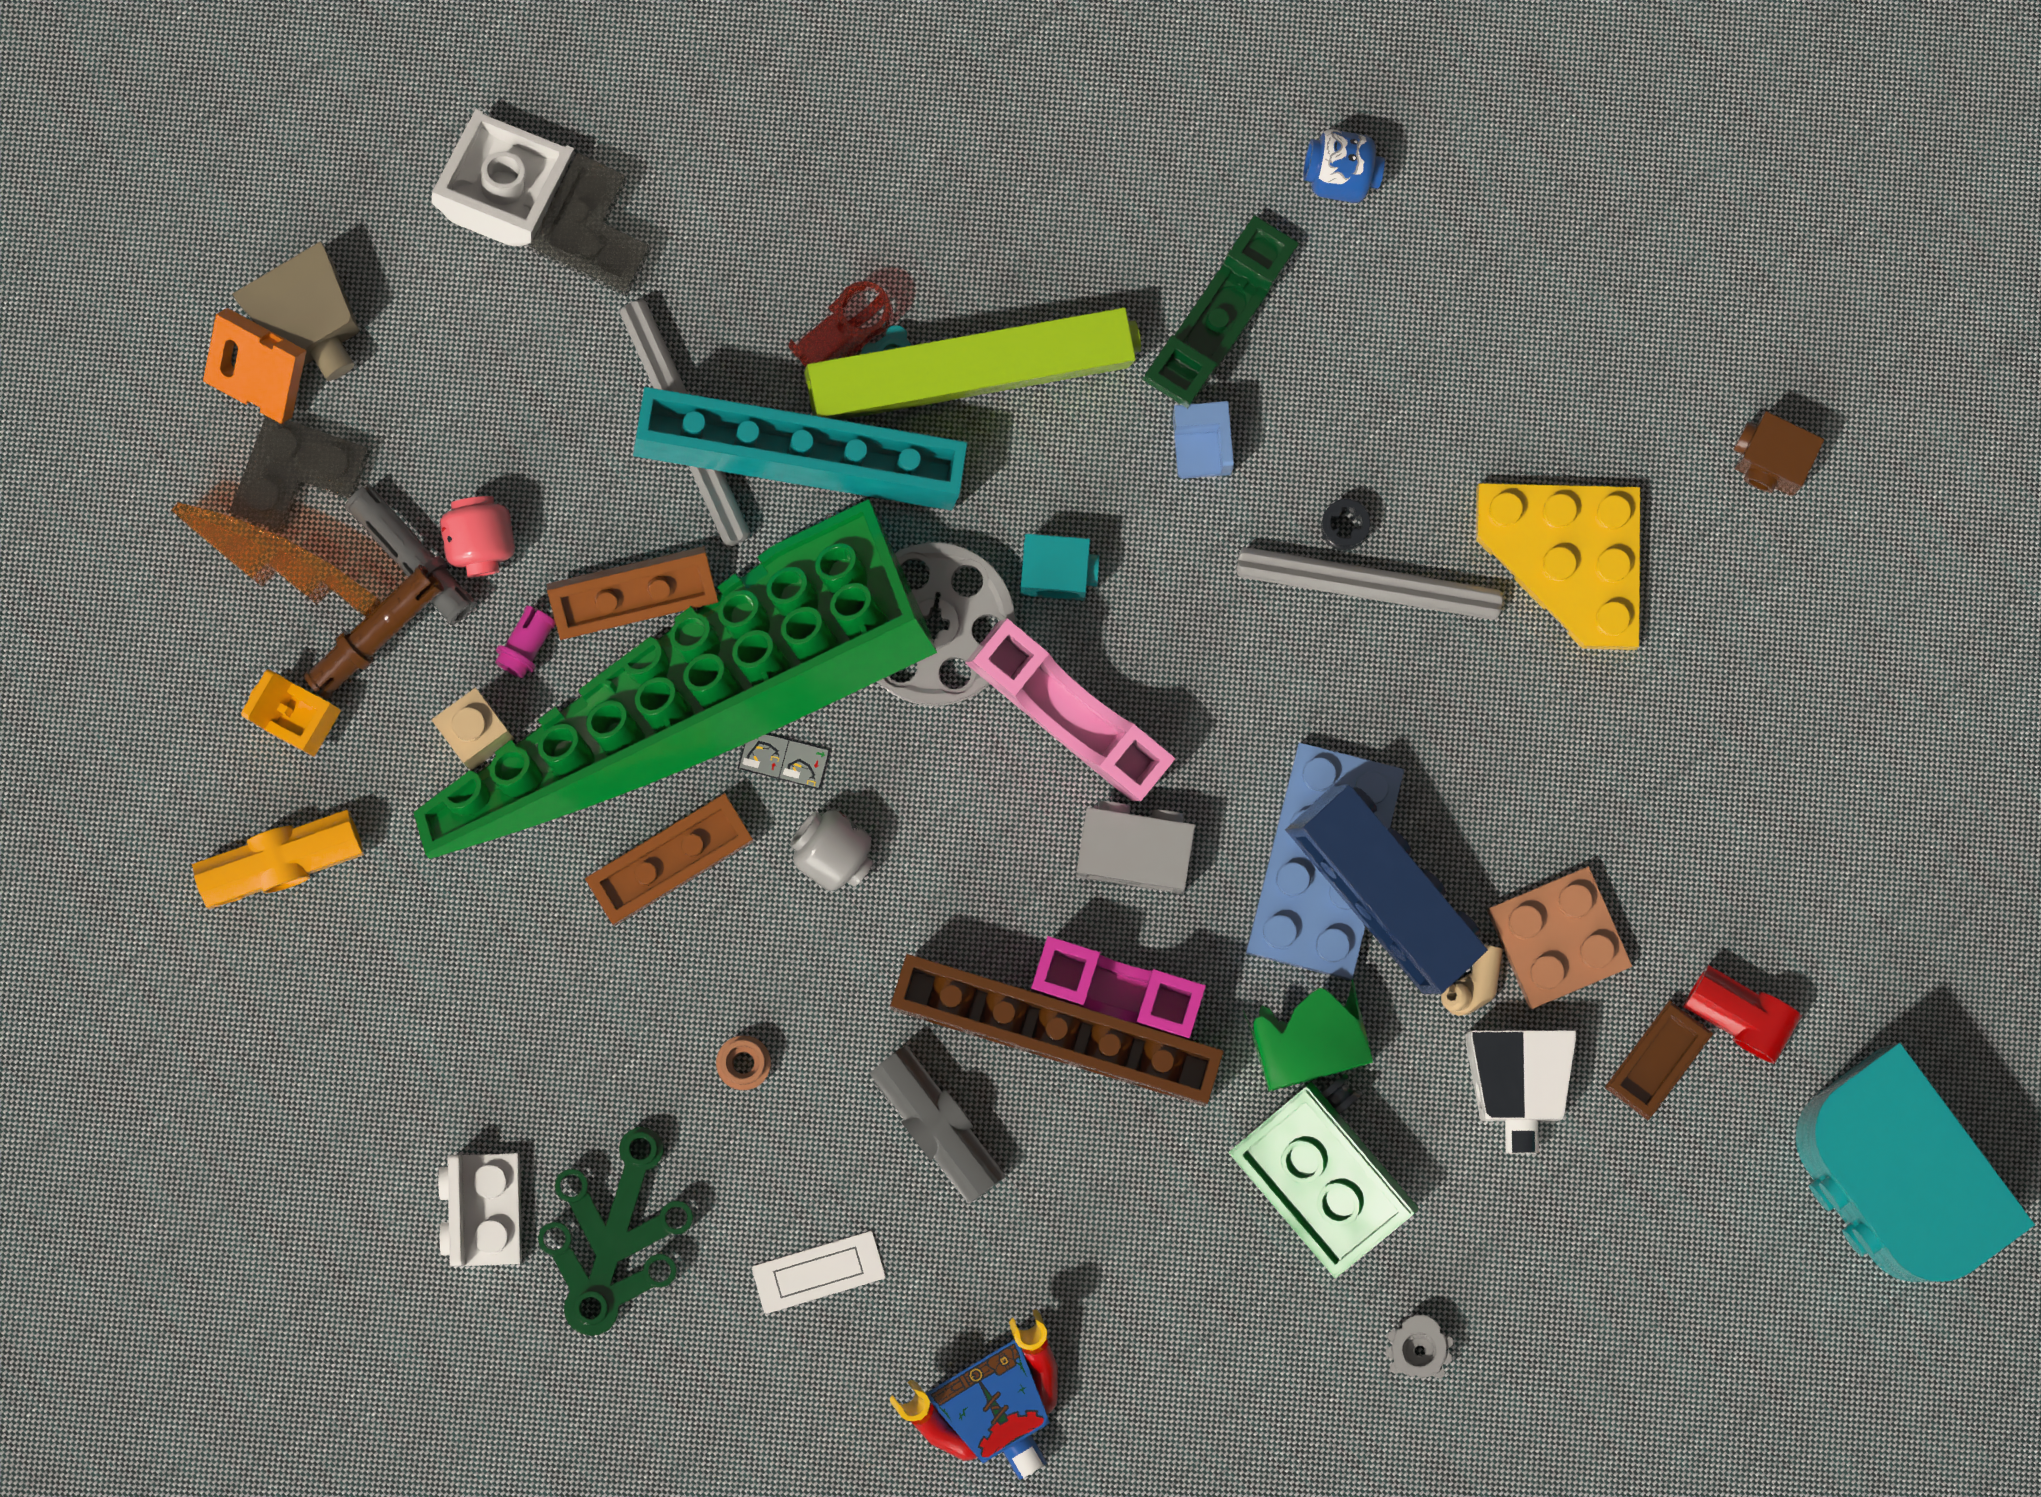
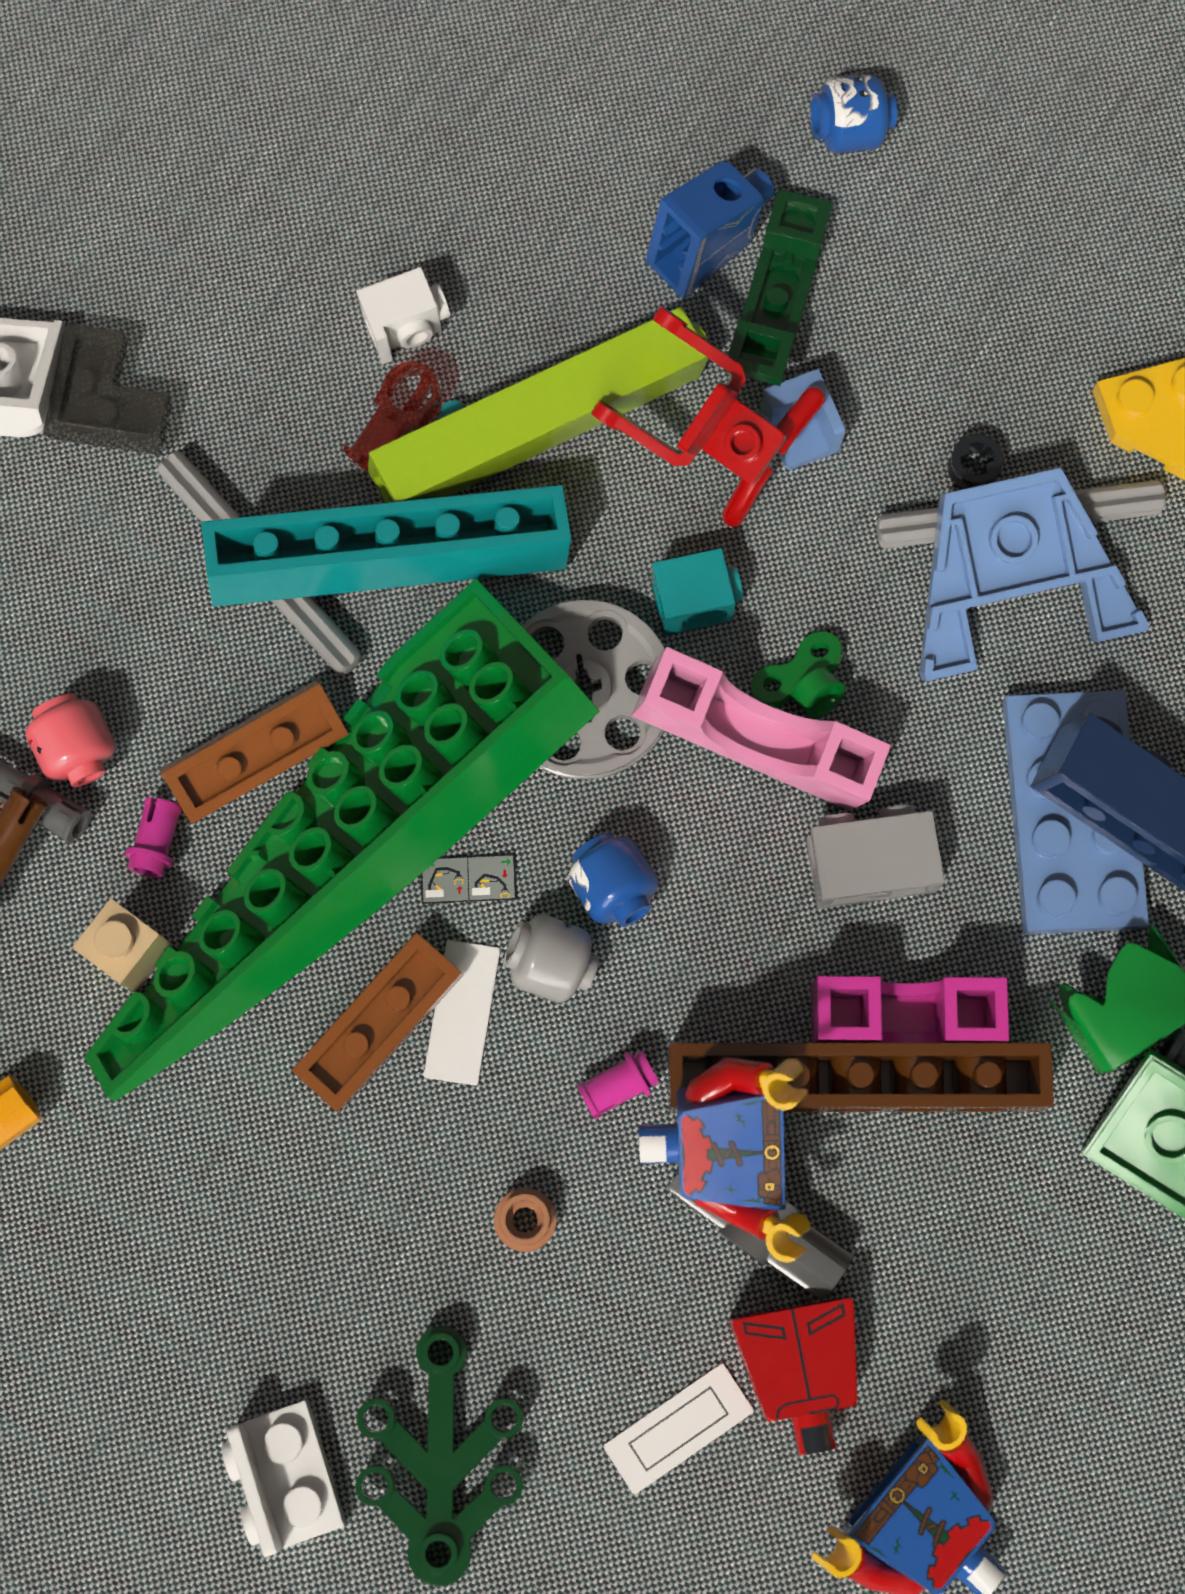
camera: 15 degrees left, 5 degrees down
none -> white brick [356,267,450,365]
none -> white sticker [424,940,500,1086]
none -> blue head [568,833,659,927]
none -> dark pink pin [576,1051,659,1120]
none -> red piece [591,306,826,527]
none -> torso [639,1057,810,1262]
none -> blue torso [645,161,774,300]
none -> red torso [729,1297,857,1455]
none -> green piece [751,631,845,719]
none -> medium blue wing [919,468,1149,681]

